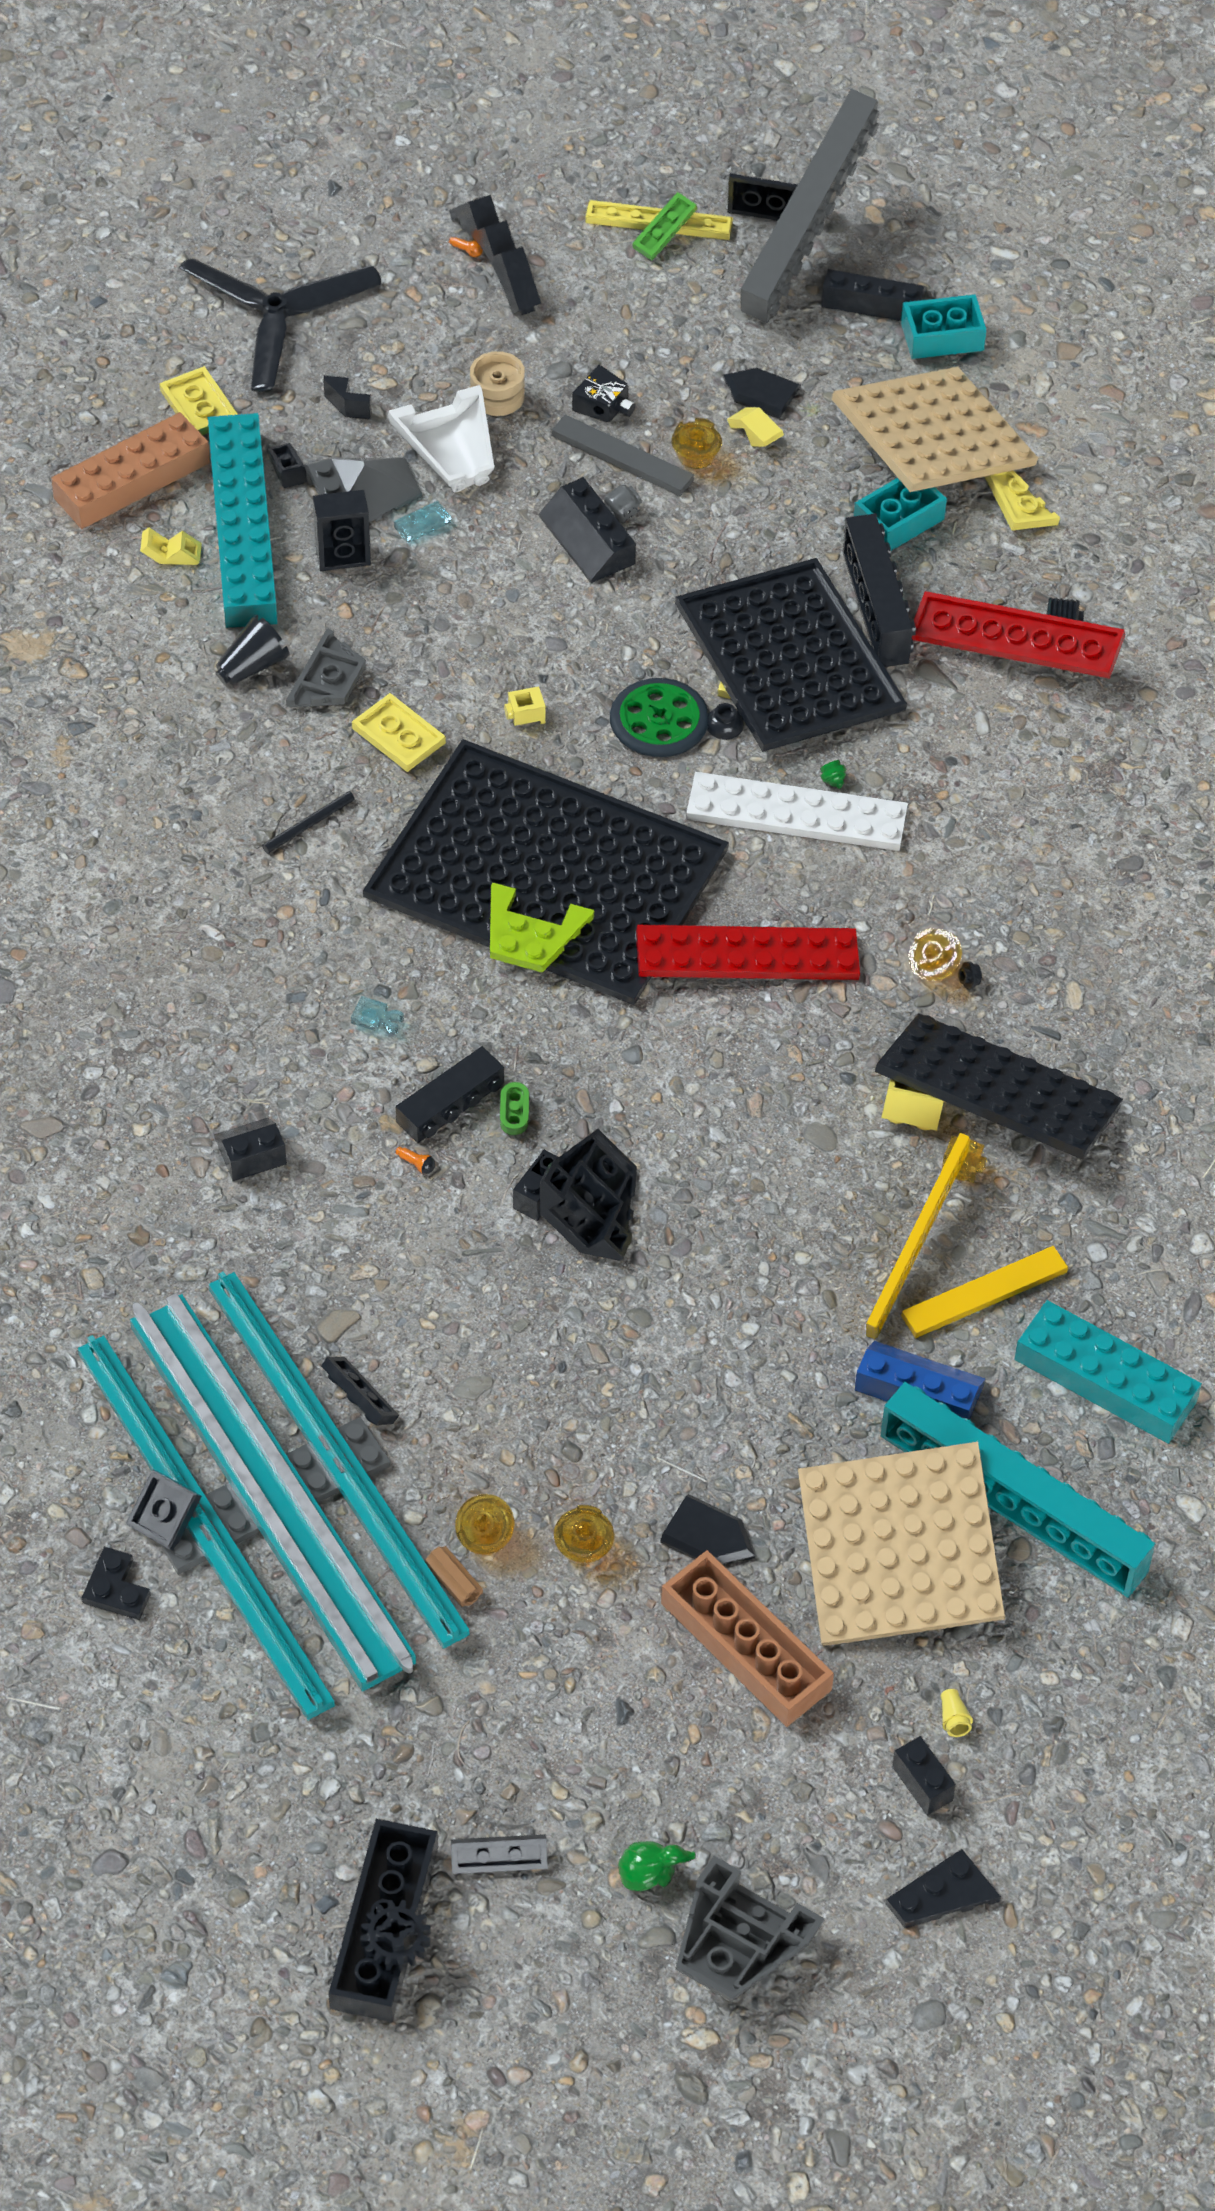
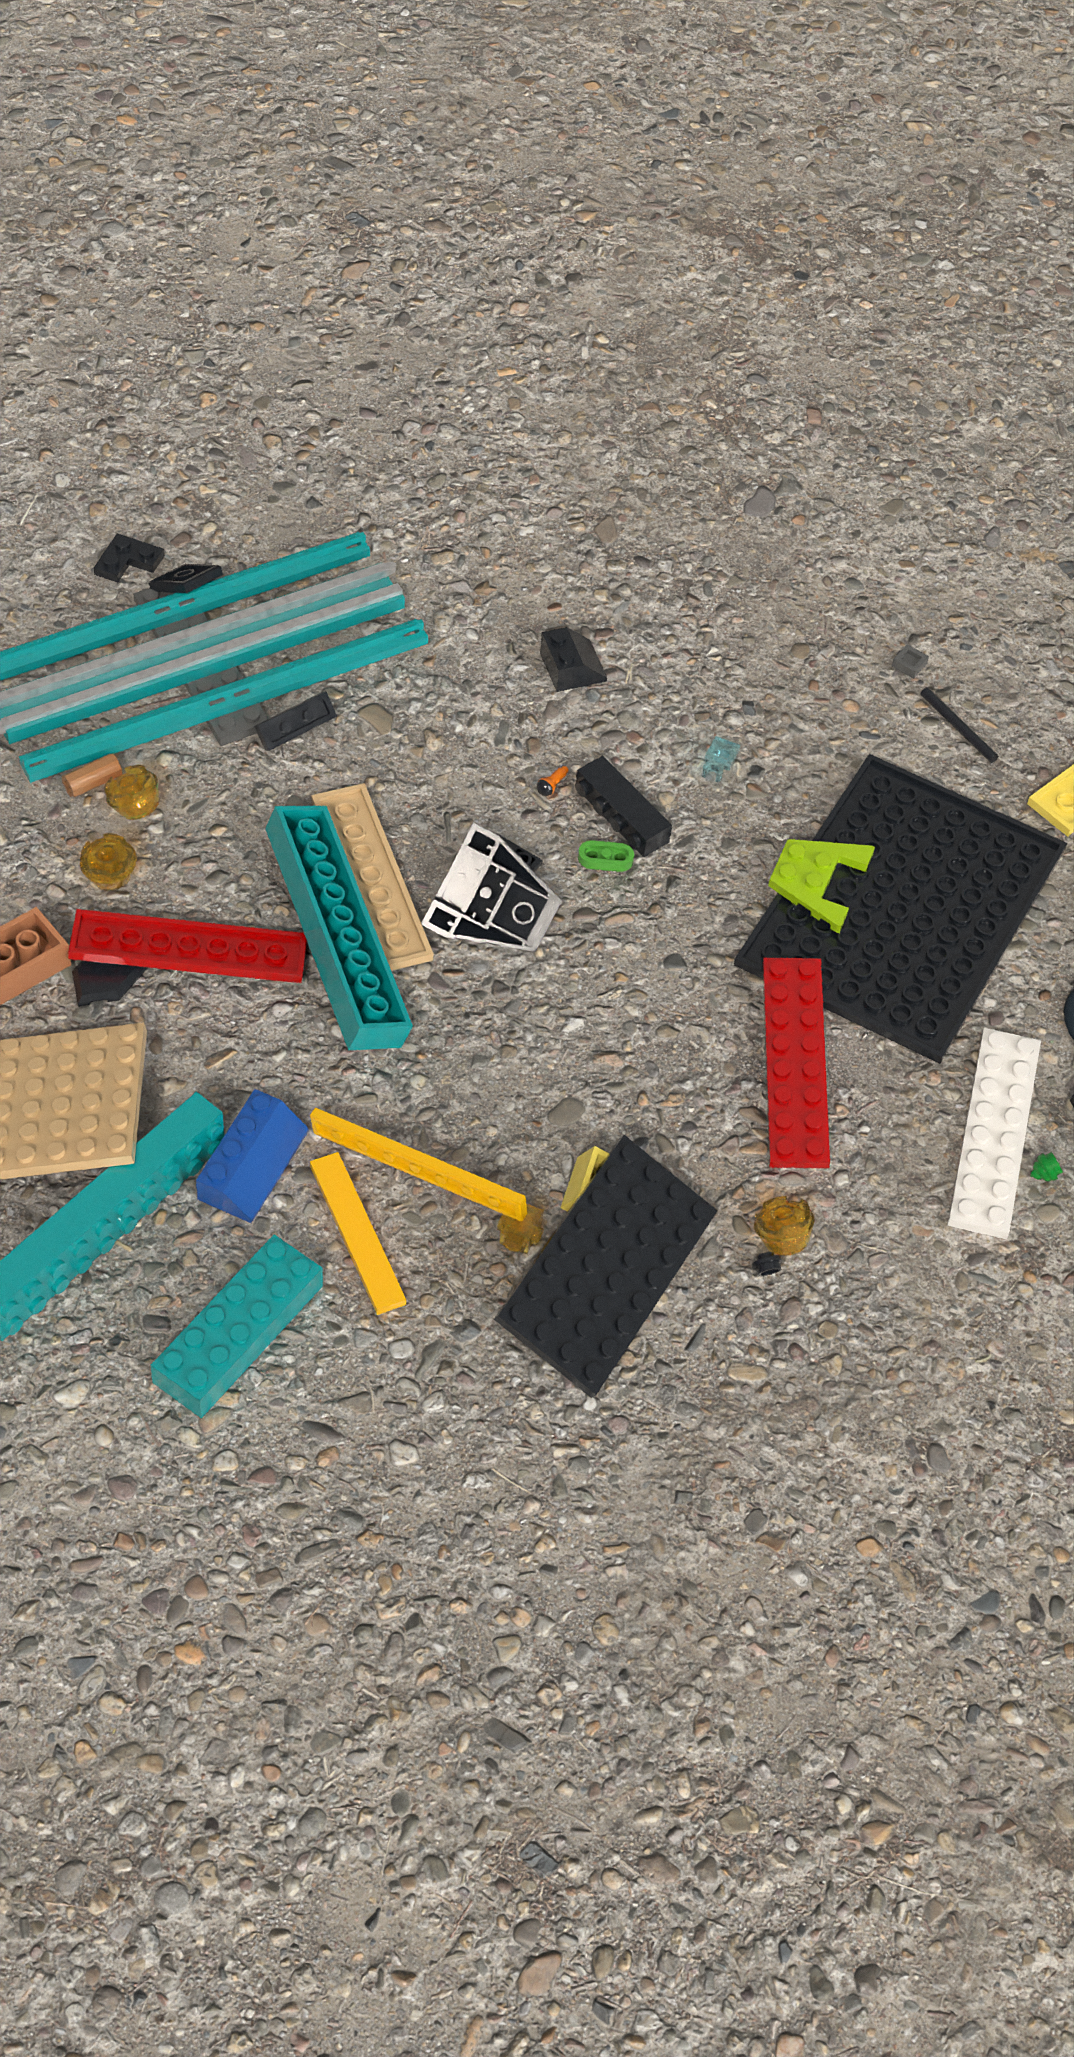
camera: 90 degrees right, 0 degrees up
none -> red plate [68,909,307,983]
none -> teal brick [265,806,413,1051]
none -> tan plate [311,783,433,971]
none -> dark grey plate [892,644,929,679]

